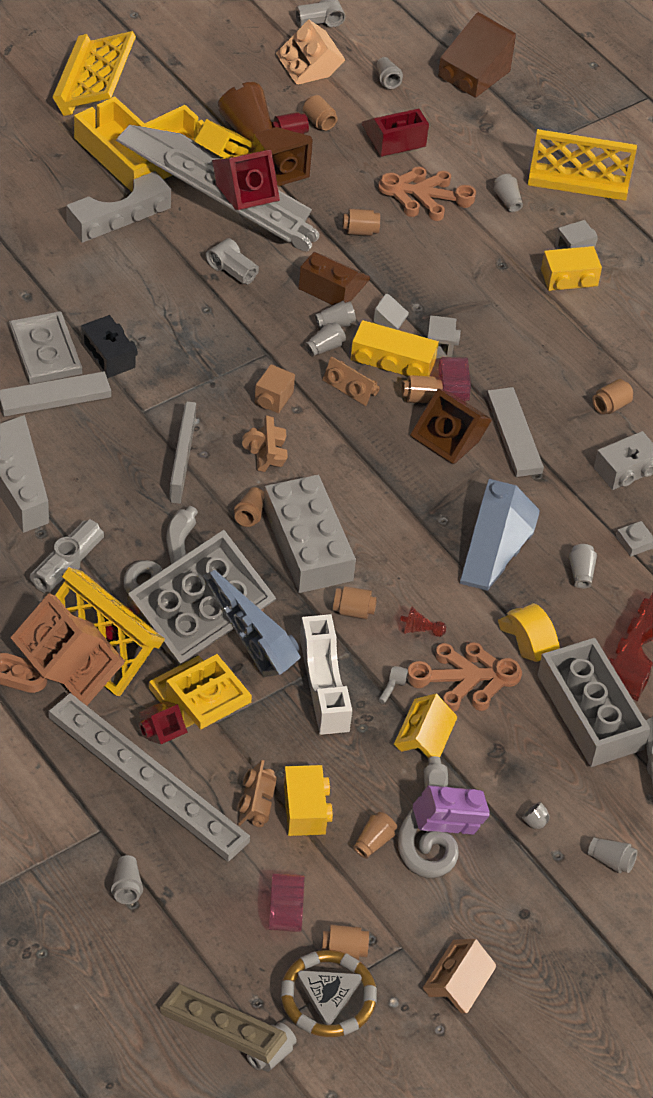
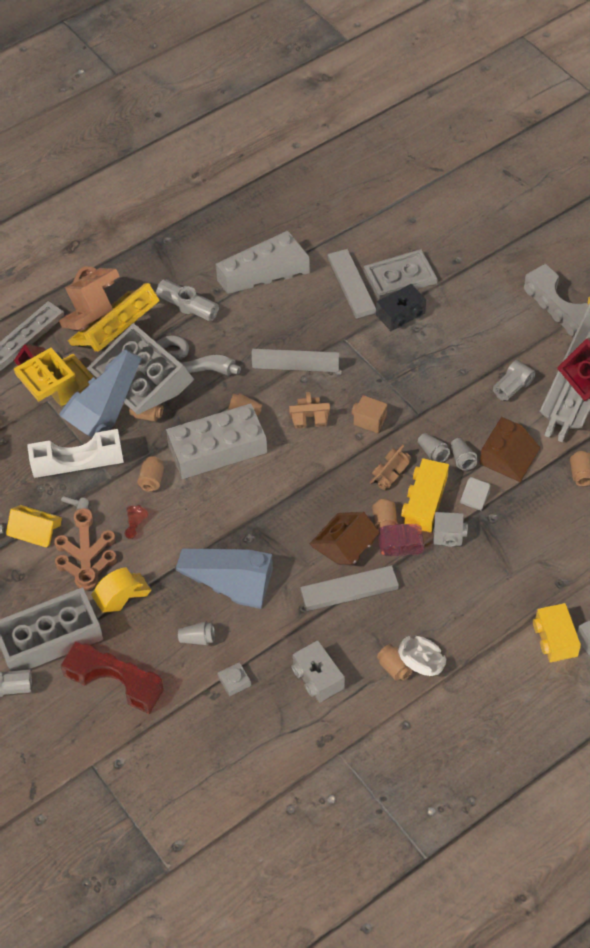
camera: 95 degrees right, 5 degrees up
none -> white tile [398,636,446,676]

